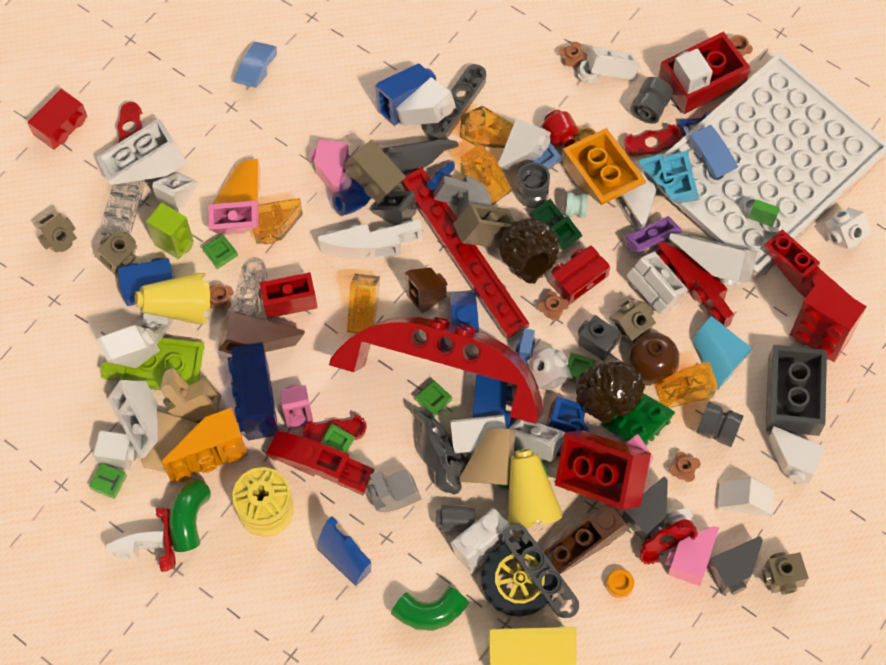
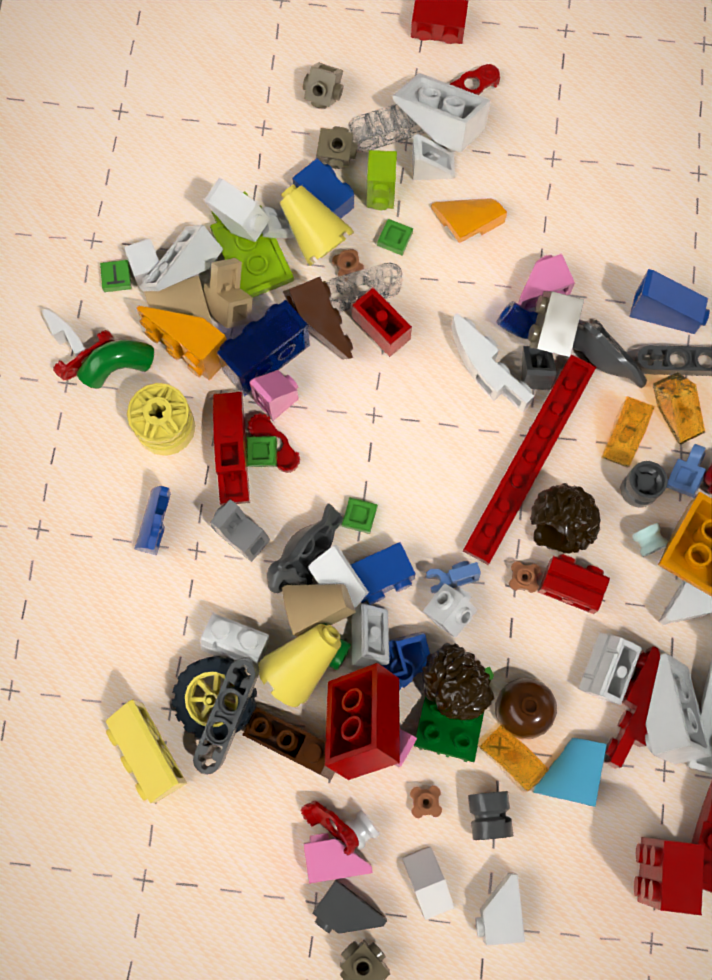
camera: 60 degrees right, 10 degrees up
bright pink slope [209,201,258,235] -> none
medium blue slope [234,42,277,88] -> none
clear yellow slope [253,198,303,245] -> none
red slope [329,317,543,424] -> none
clear yellow slope [347,273,380,333] -> none
green cylinder [391,586,469,631] -> none
white slope [395,78,456,126] -> none
reddish brown slope [405,267,448,314] -> none
blue piece [427,161,455,190] -> none
light grey brick [433,175,492,217] -> none
dark grey brick [435,505,475,533] -> none
blue slope [449,292,479,333] -> none
dark tan brick [453,204,514,248] -> none
white slope [497,118,551,171] -> none
dark green slope [529,198,583,251] -> none
bright green tile [567,352,596,383] -> none
dark grey brick [578,315,621,362] -> none
light orange tile [606,569,634,598] -> none
dark tan brick [609,299,656,341] -> none
dark grey slope [622,476,668,542] -> none
medium lavender slope [624,216,682,253] -> none
dark grey brick [766,345,827,436] -> none

